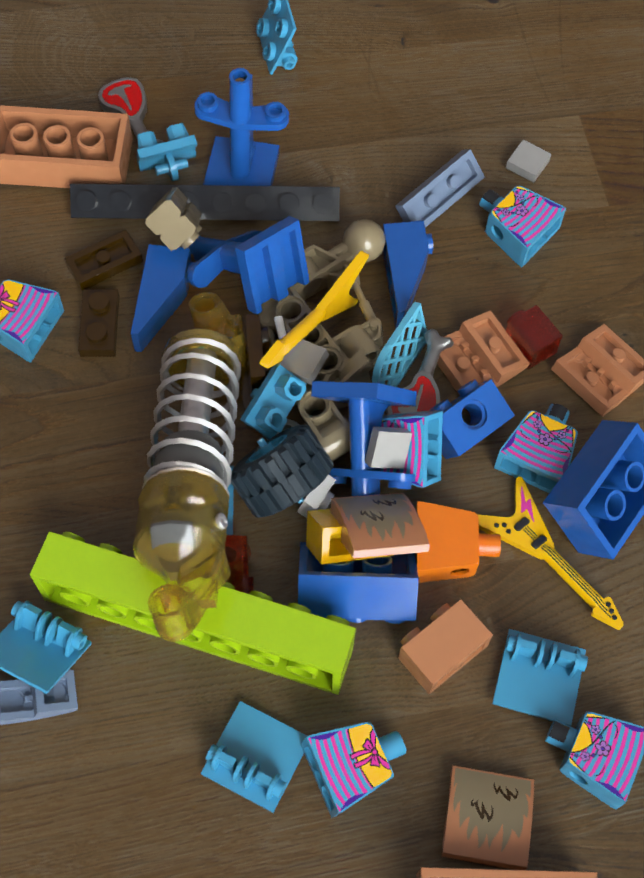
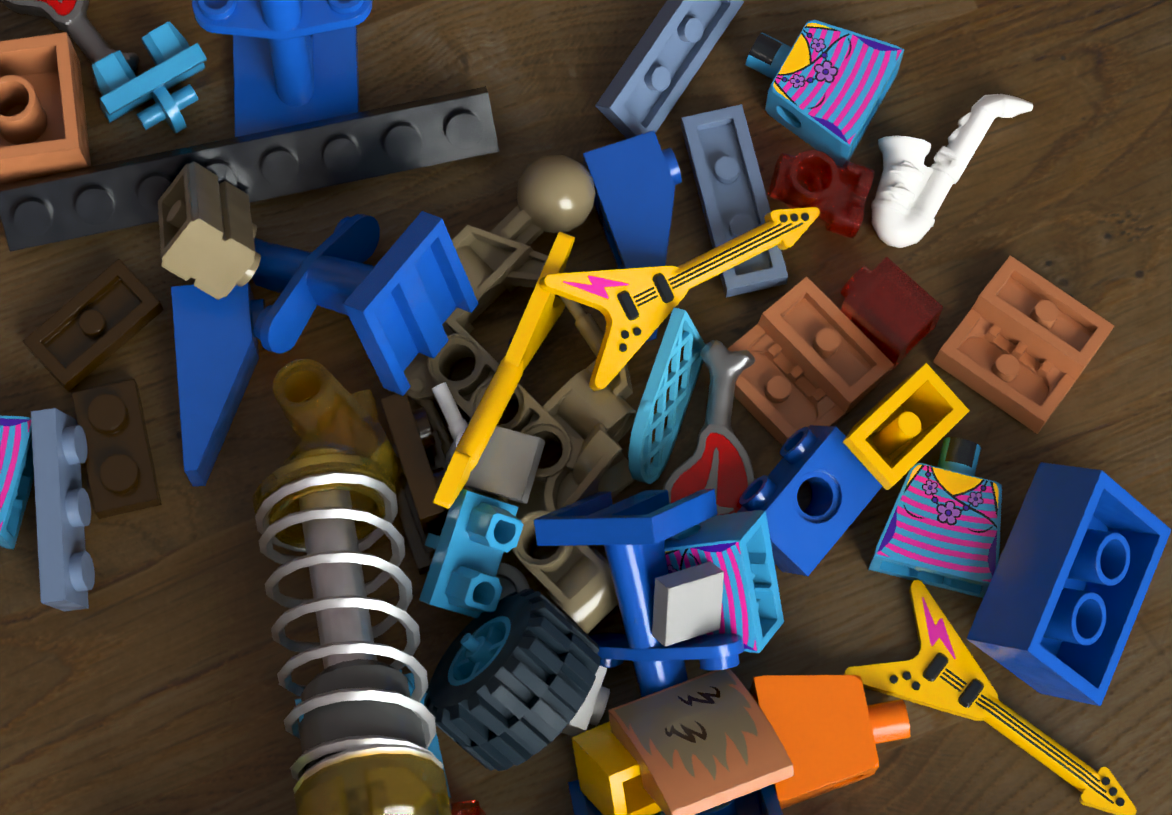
camera: 10 degrees left, 10 degrees up
none -> sand blue plate [31,408,95,612]
none -> yellow piece [539,207,820,391]
none -> sand blue plate [681,104,788,298]
none -> clear red plate [768,150,874,239]
none -> yellow slope [843,363,970,490]
none -> white piece [871,94,1033,248]

